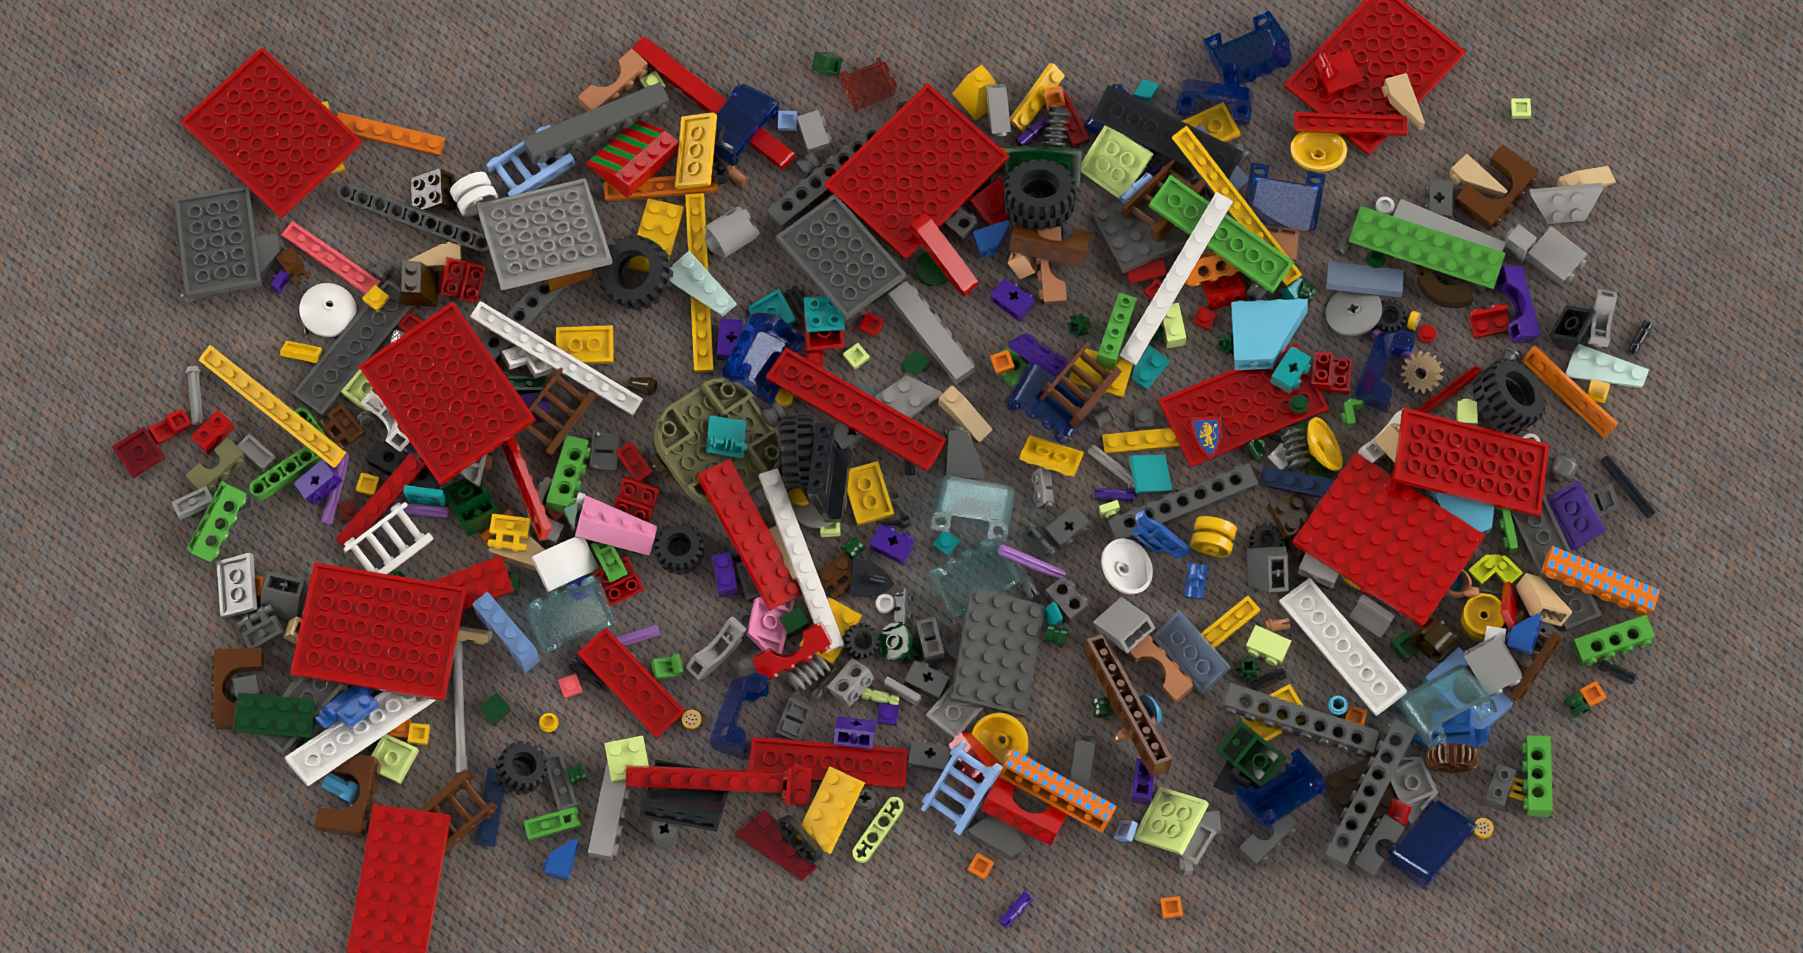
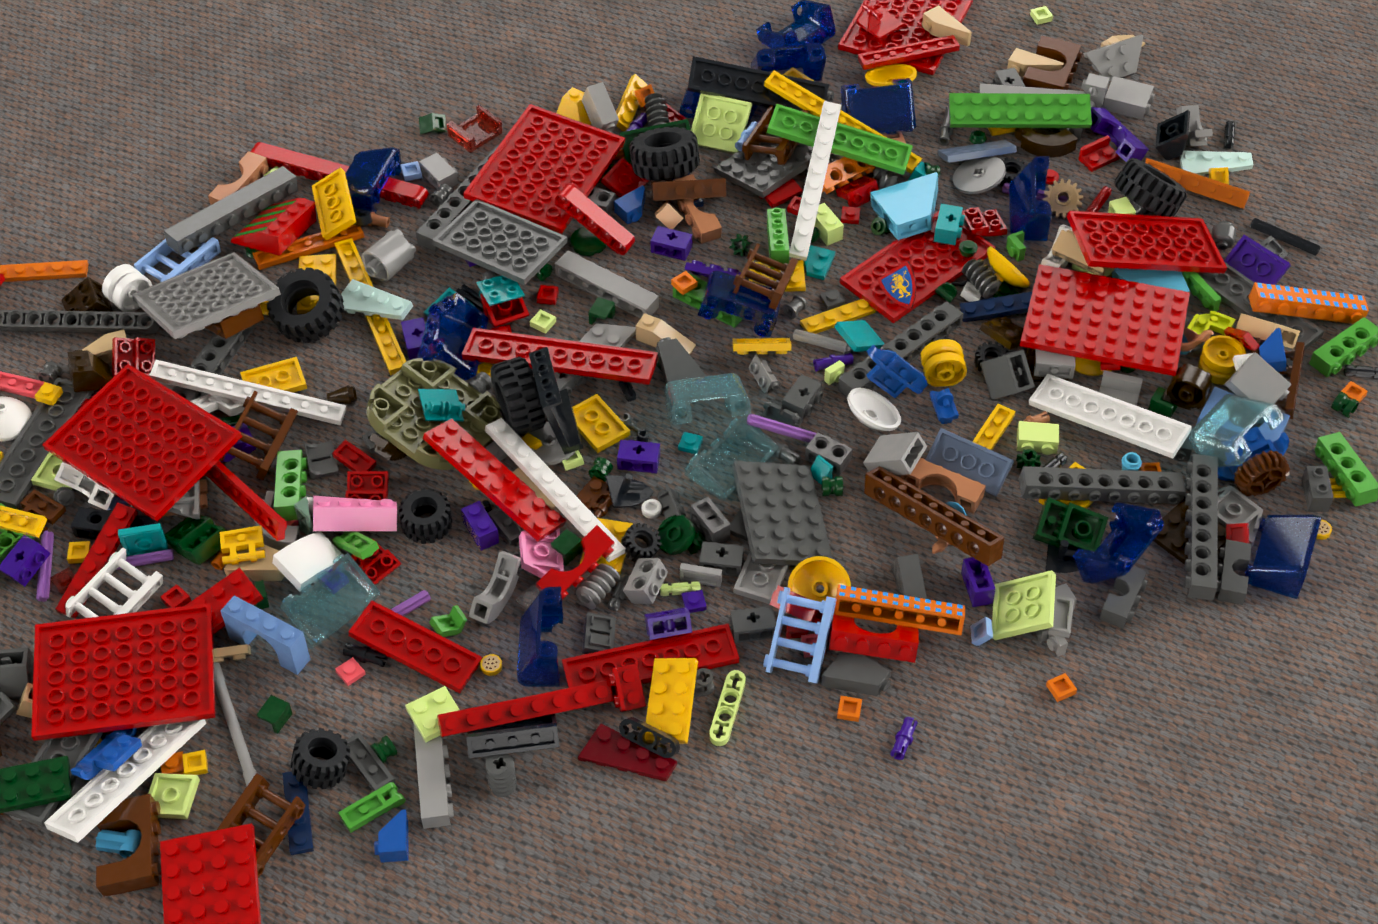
camera: 20 degrees left, 20 degrees down
yellow plate [539,713,559,733] -> none
dark green wheel [1091,697,1113,718] -> none
none -> red plate [160,584,191,608]

